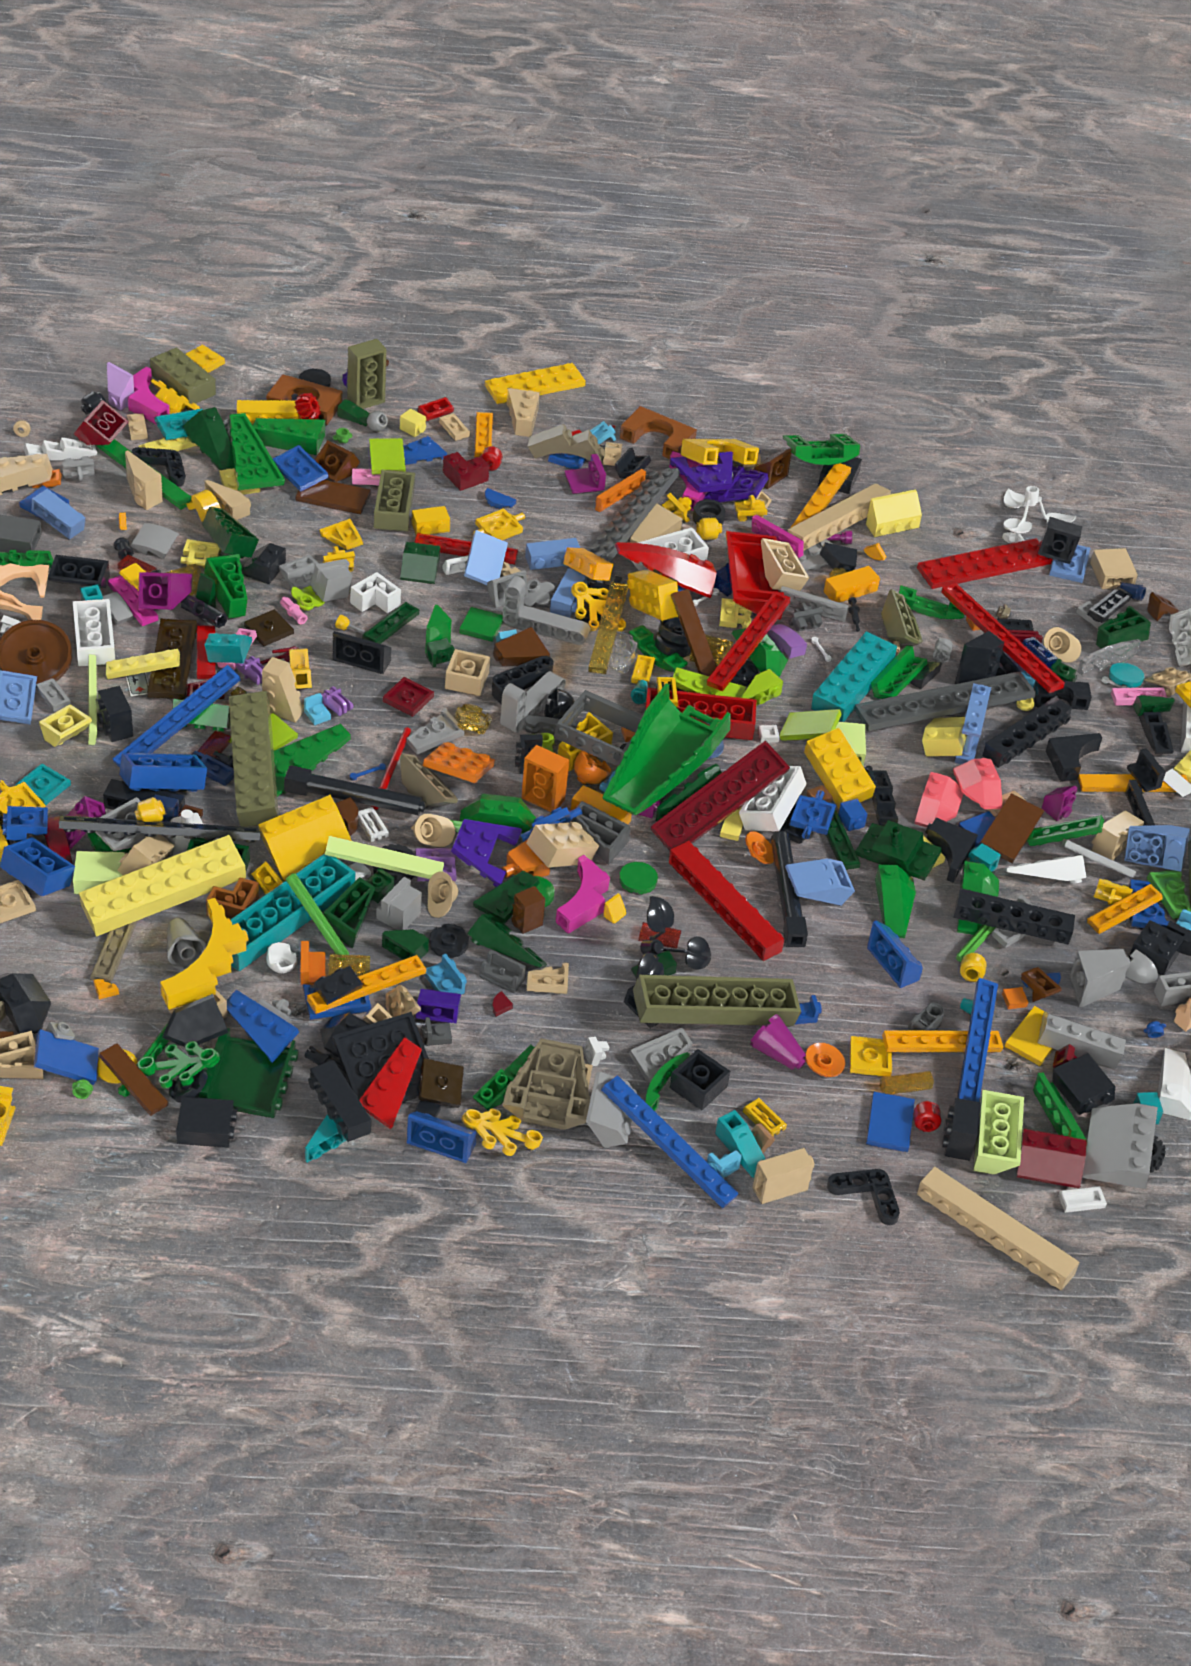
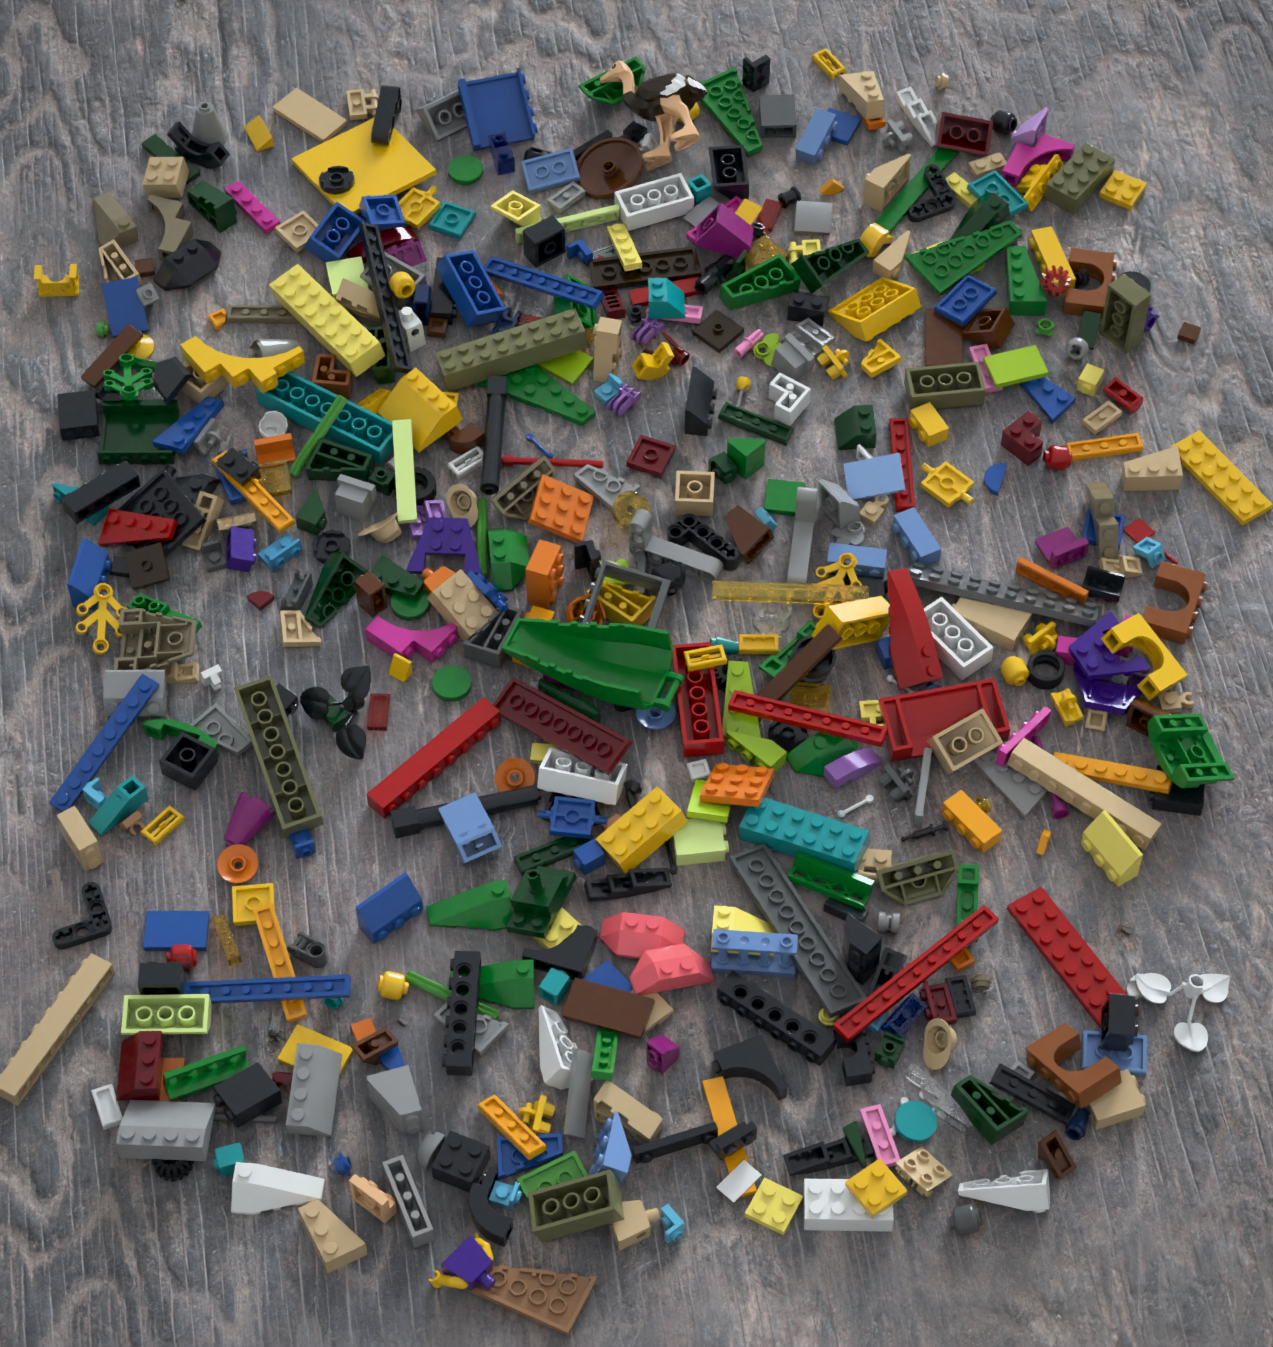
camera: 85 degrees right, 10 degrees up
light orange brick [563,547,613,581] -> none
black slope [819,542,857,574] -> none
none -> blue bracket [566,239,593,267]
none -> orange plate [700,763,774,807]
none -> yellow slope [828,277,921,342]
none -> dark orange arch [1025,1023,1122,1108]

